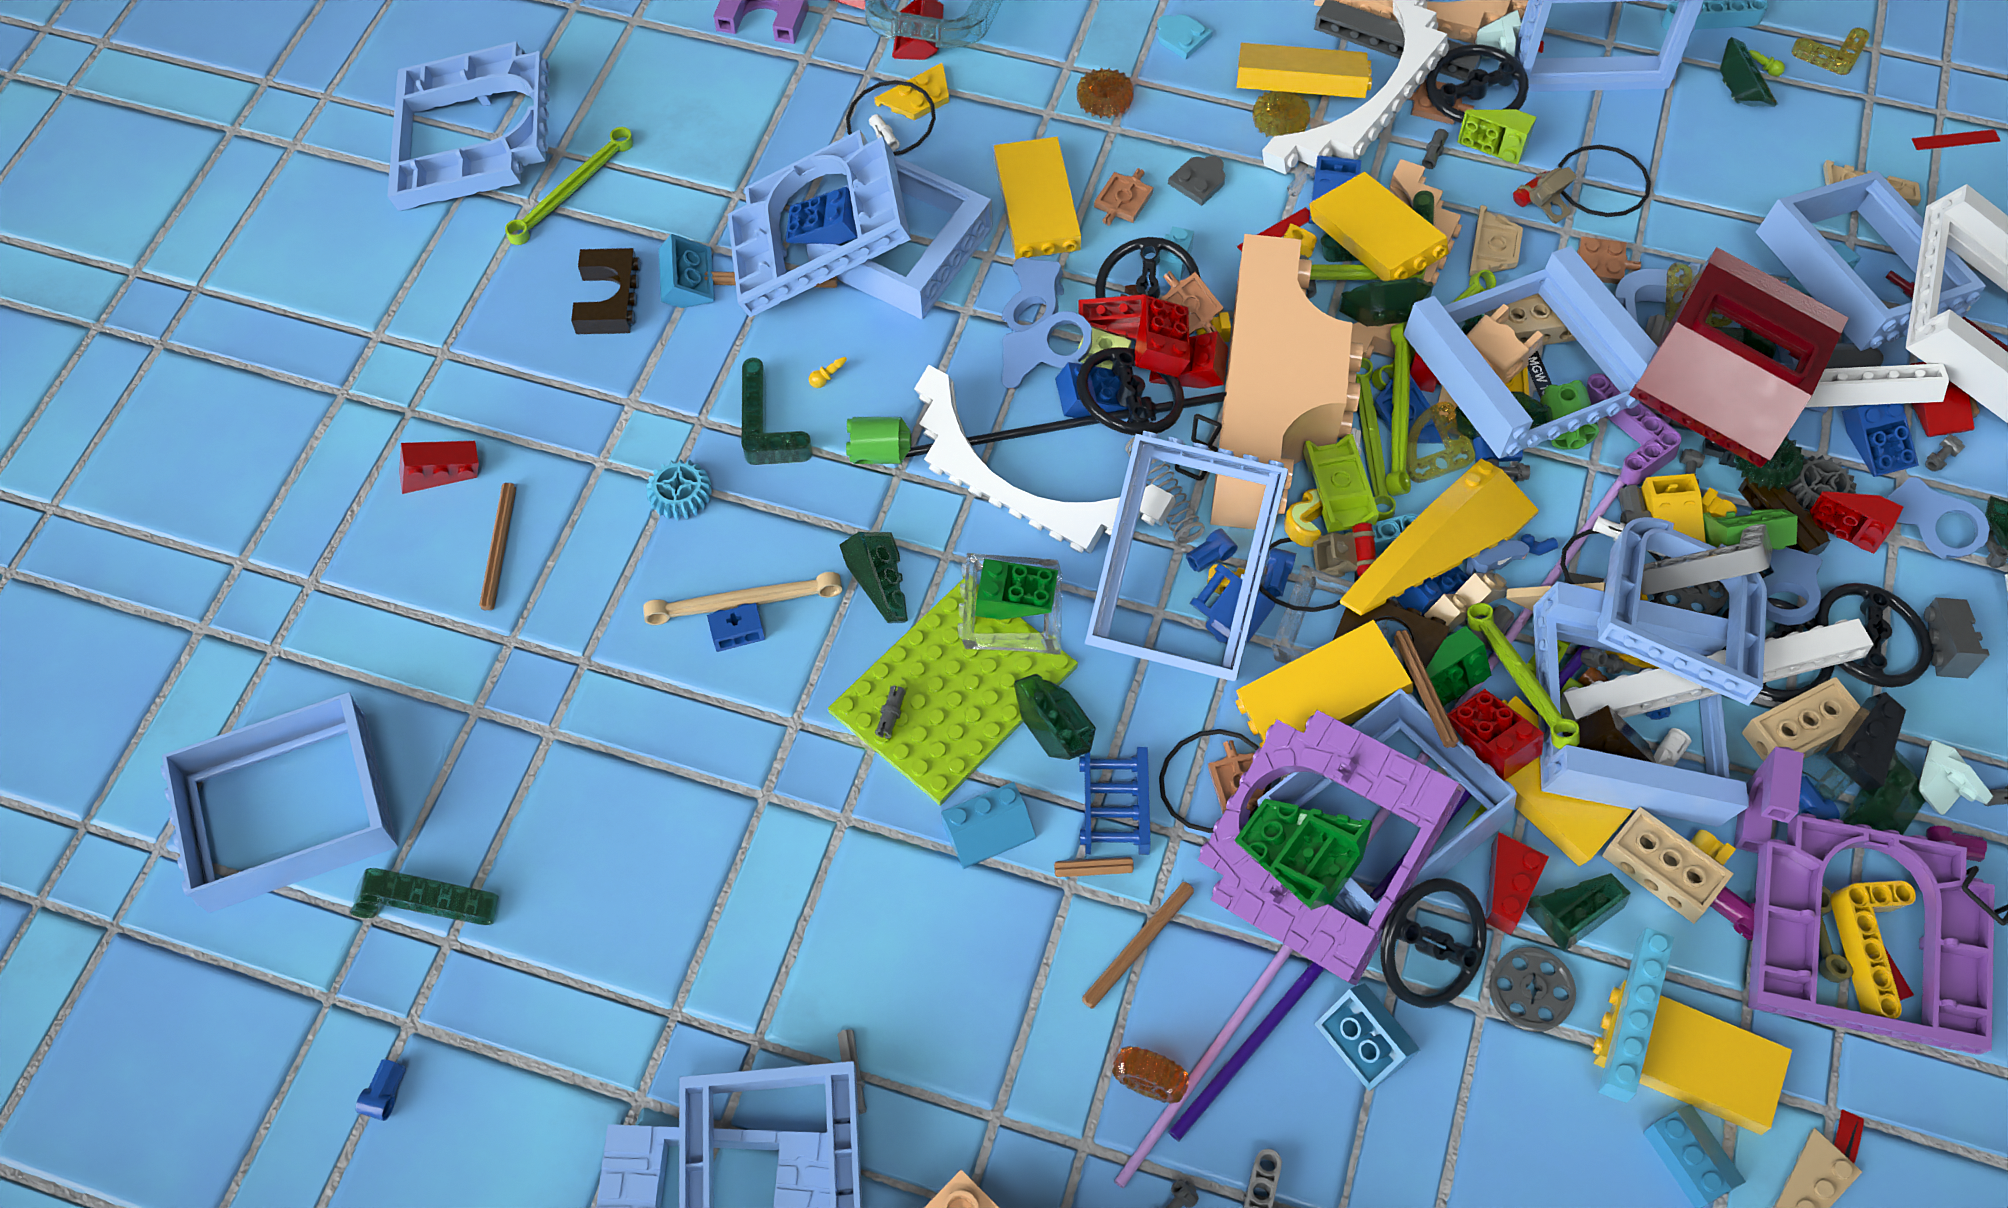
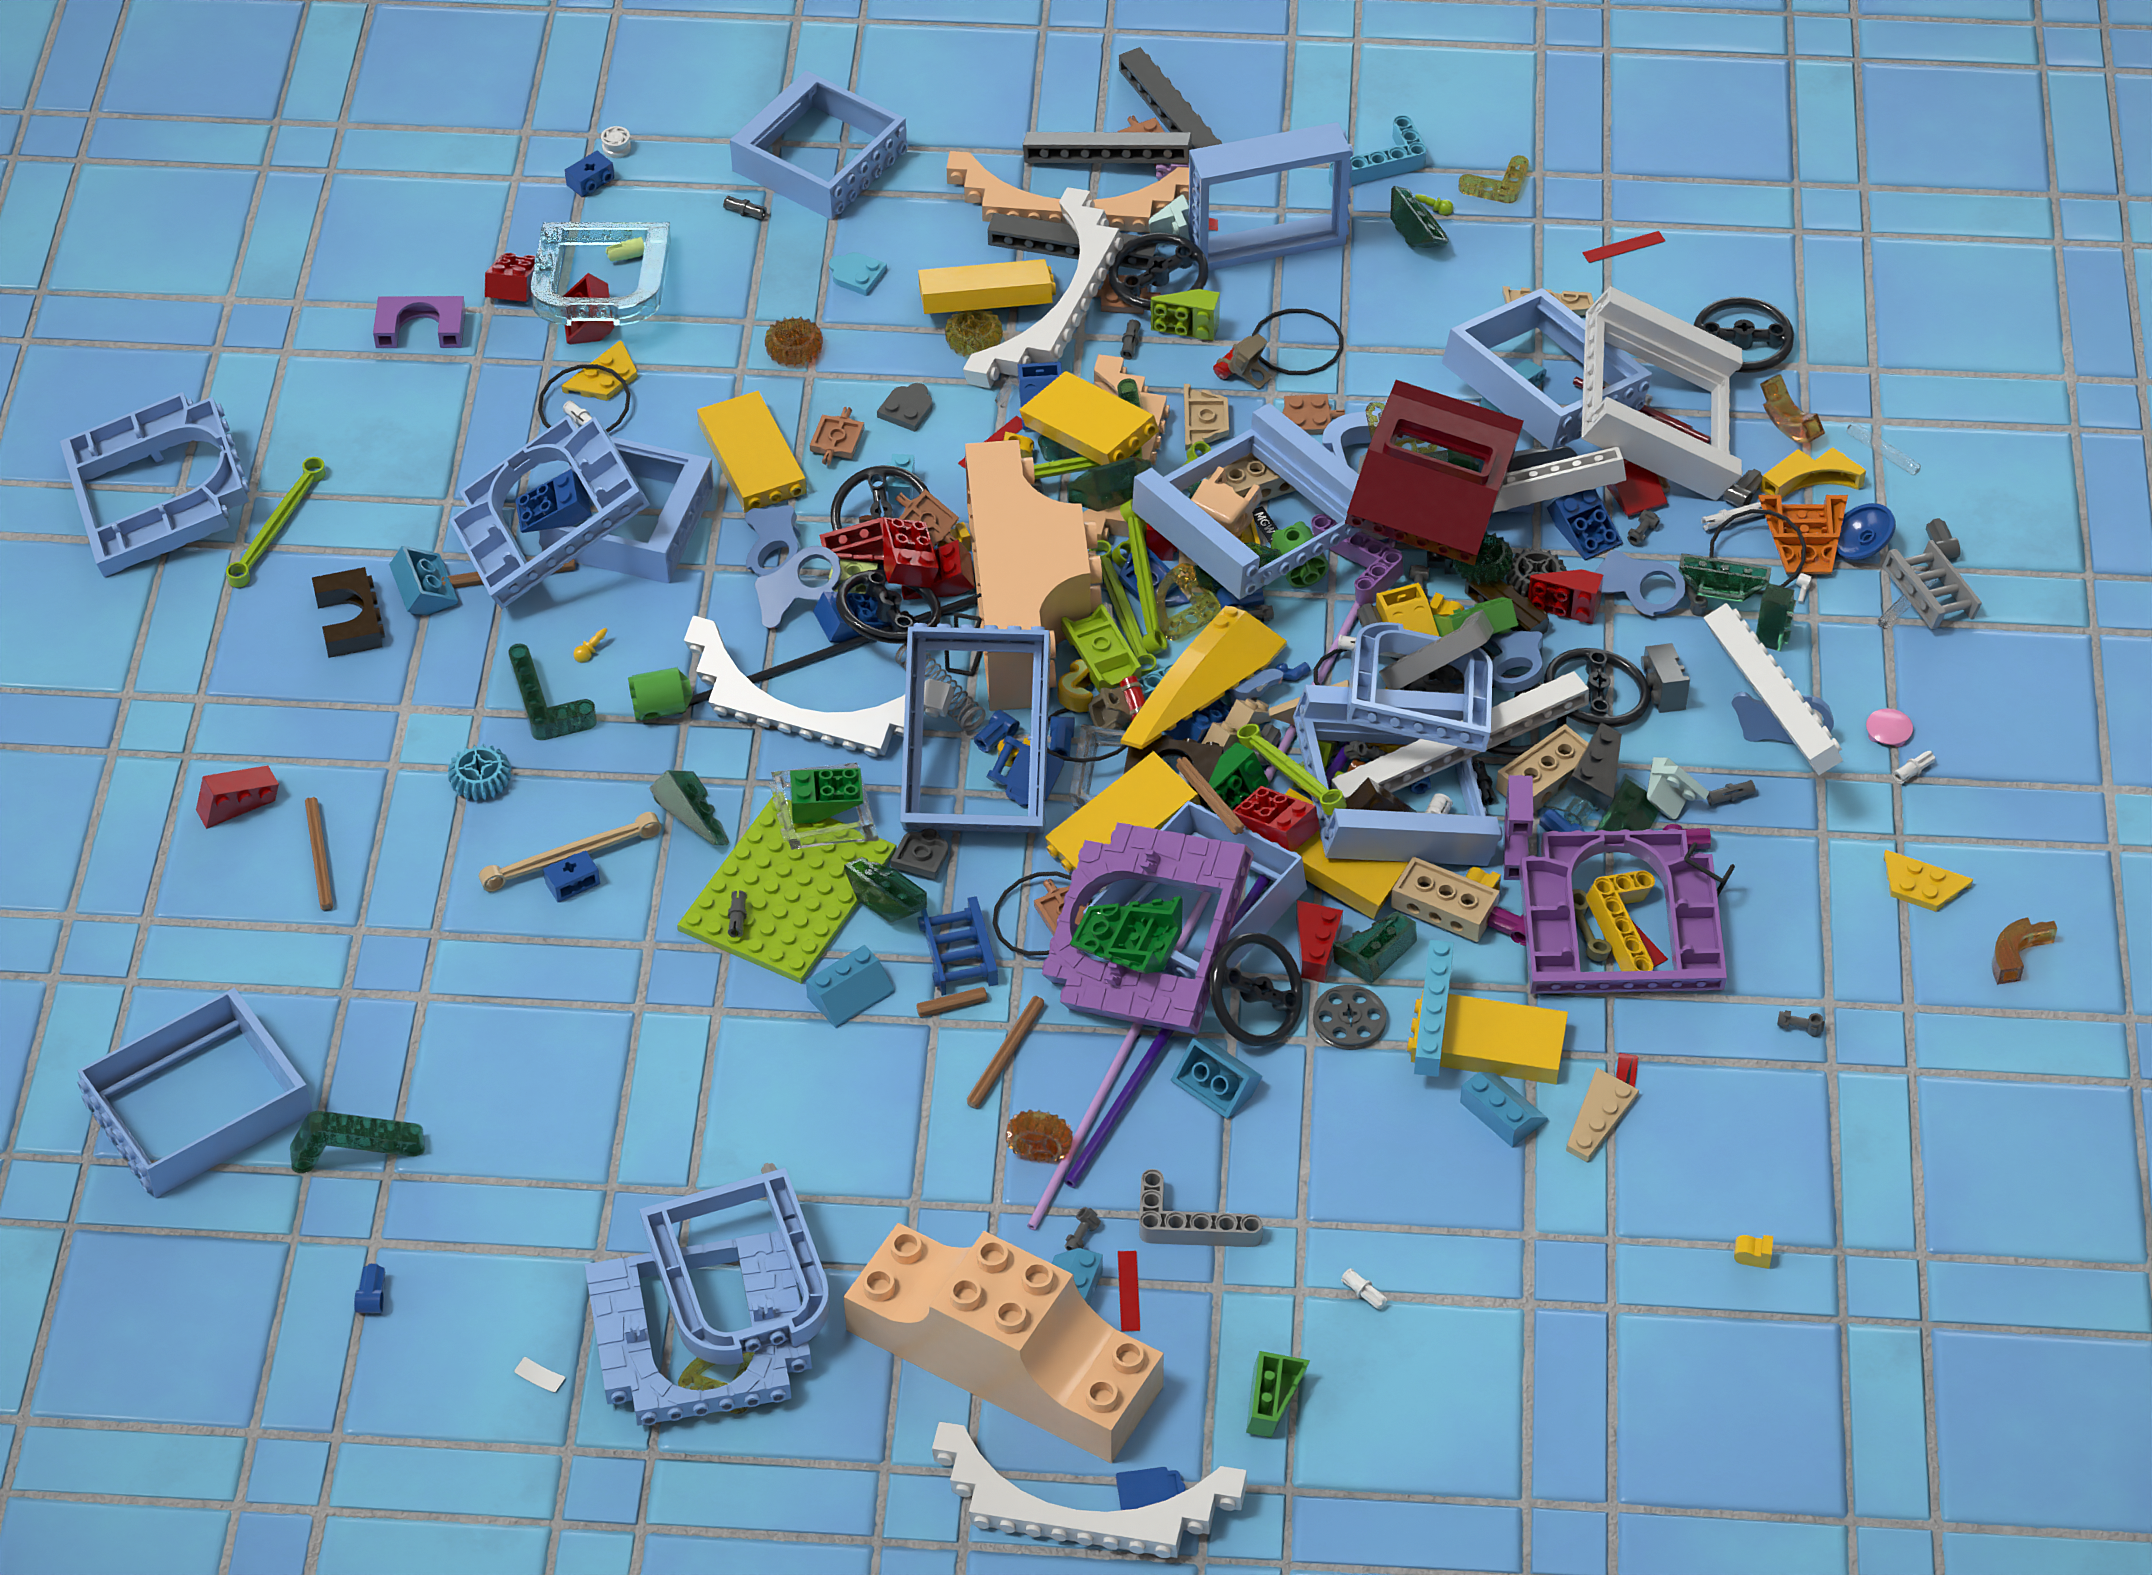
camera: 15 degrees left, 10 degrees down
none -> dark grey plate [891,828,948,879]
none -> black pin [1472,761,1497,806]

